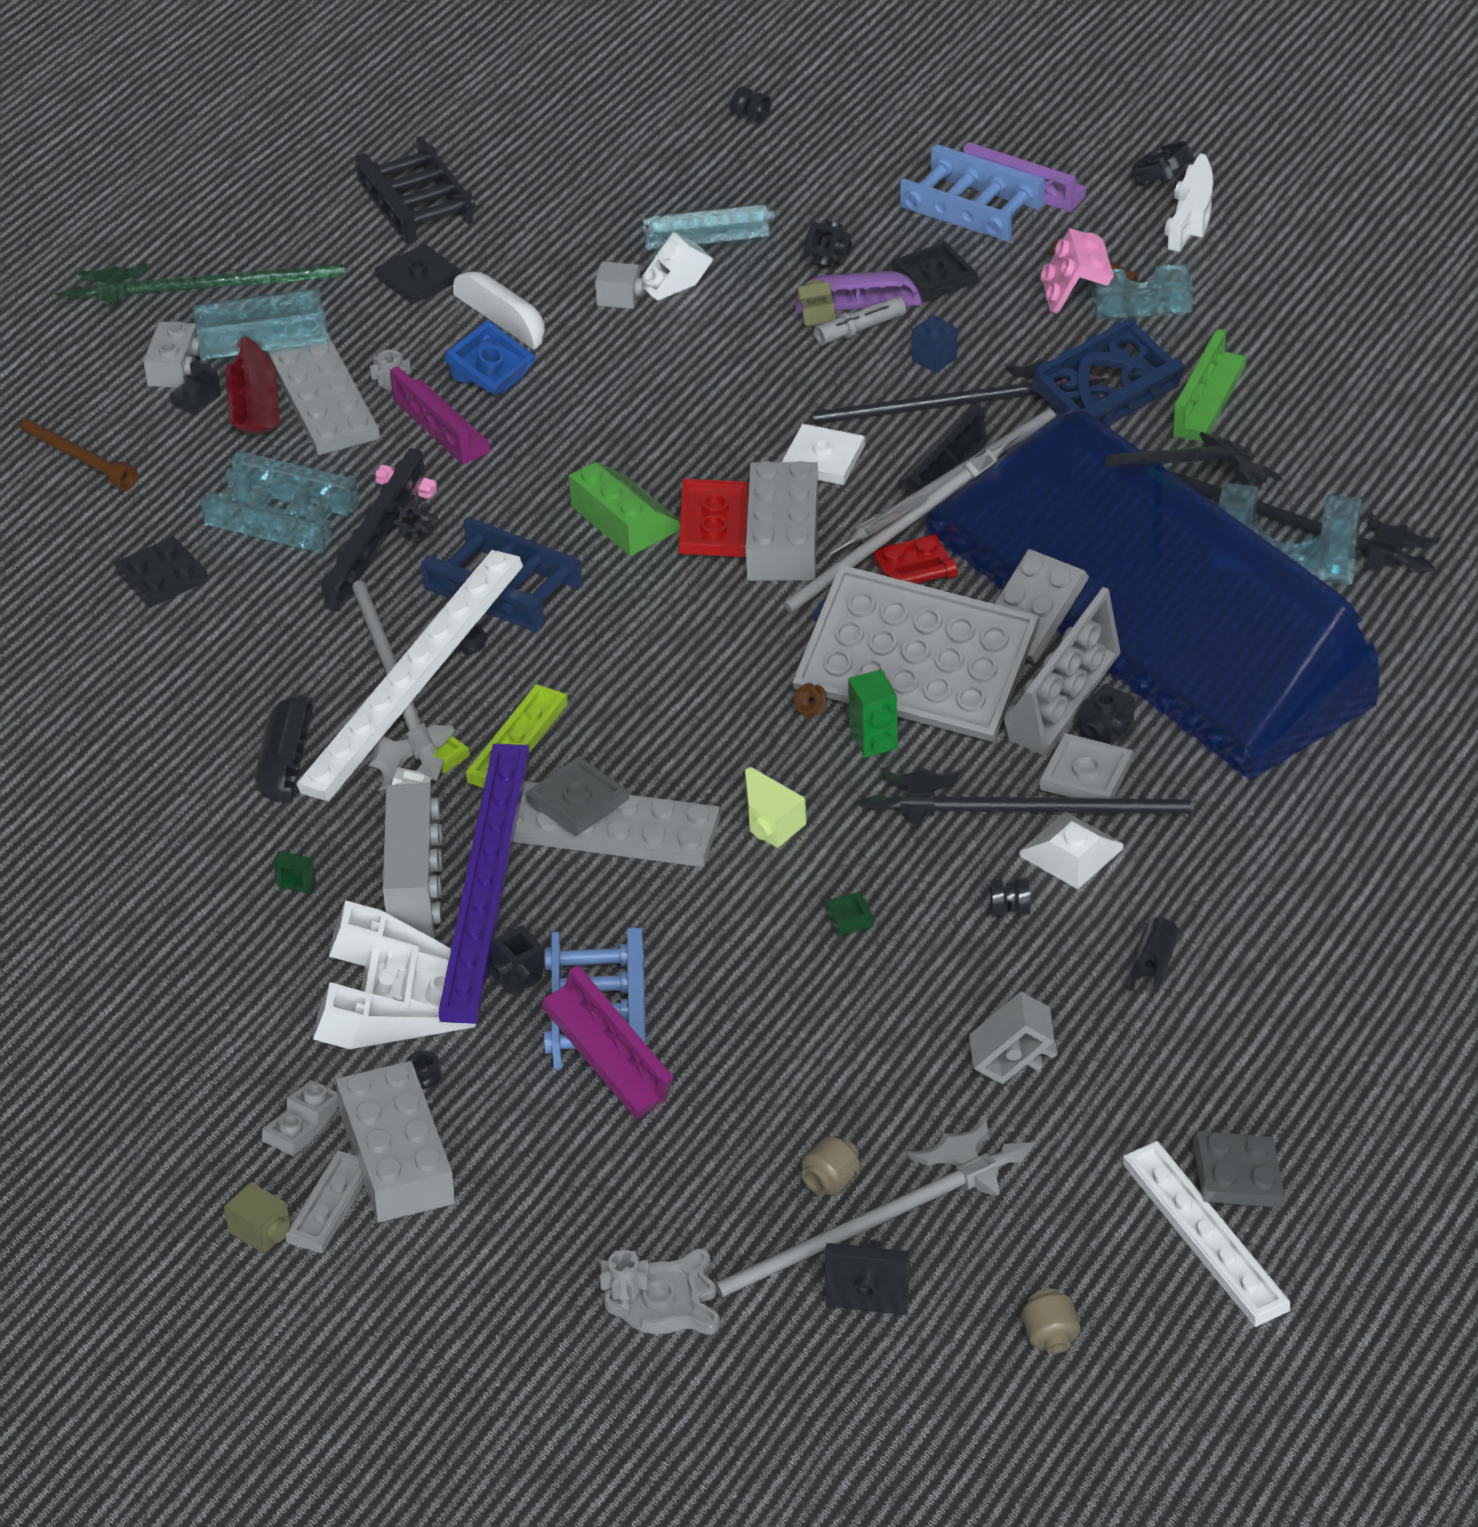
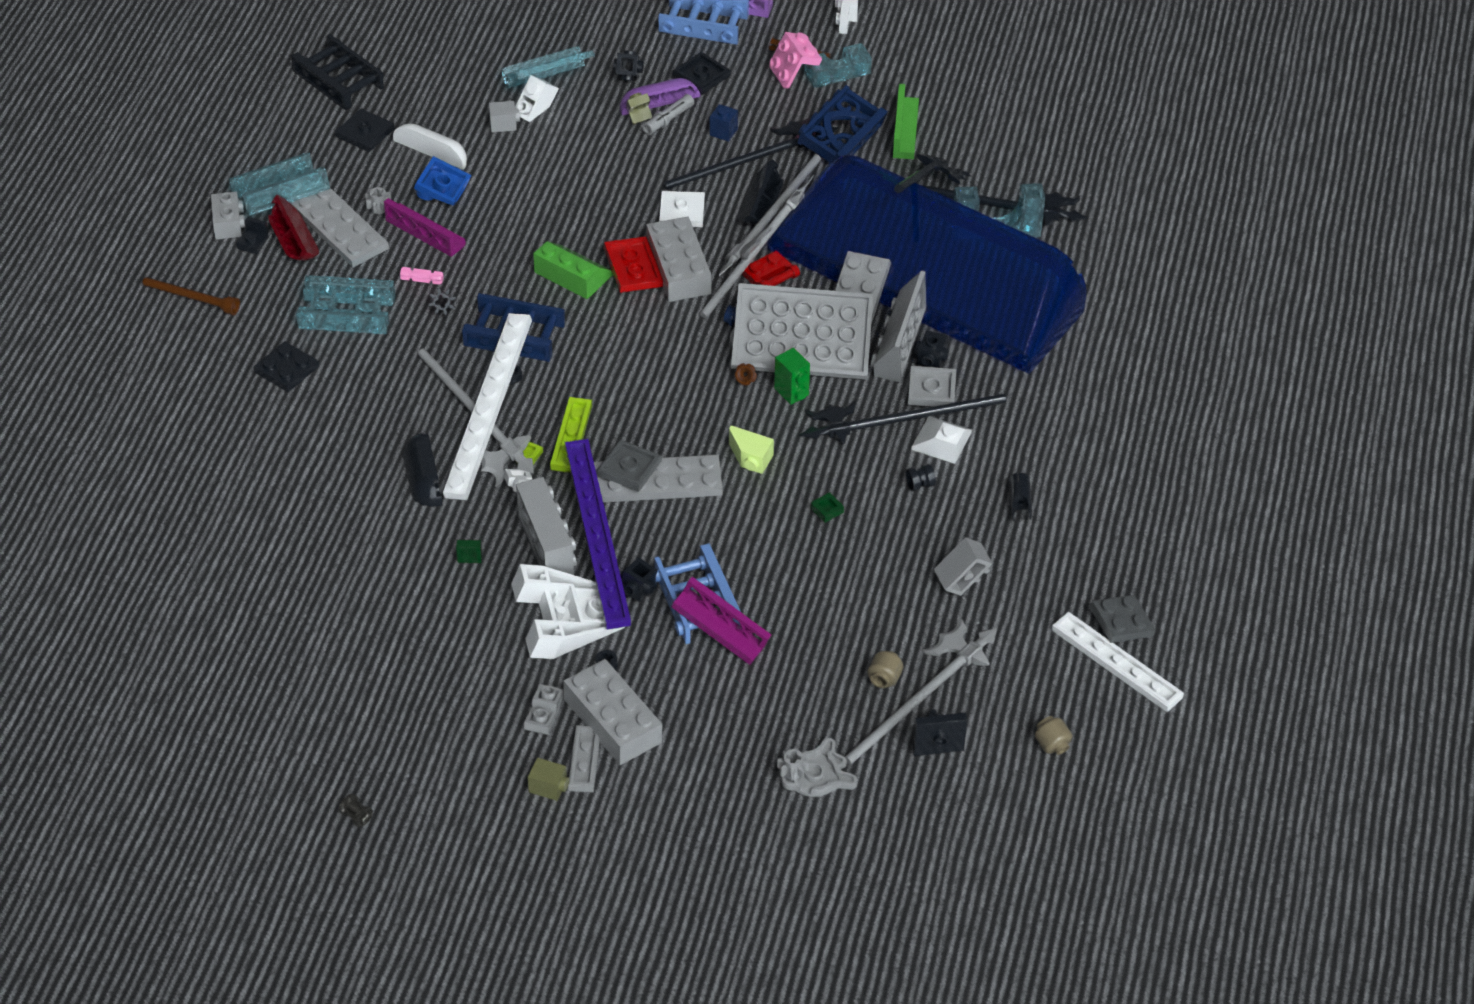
camera: 20 degrees left, 5 degrees up
clear green piece [56,262,344,307] -> none
black plate [321,448,426,612] -> none

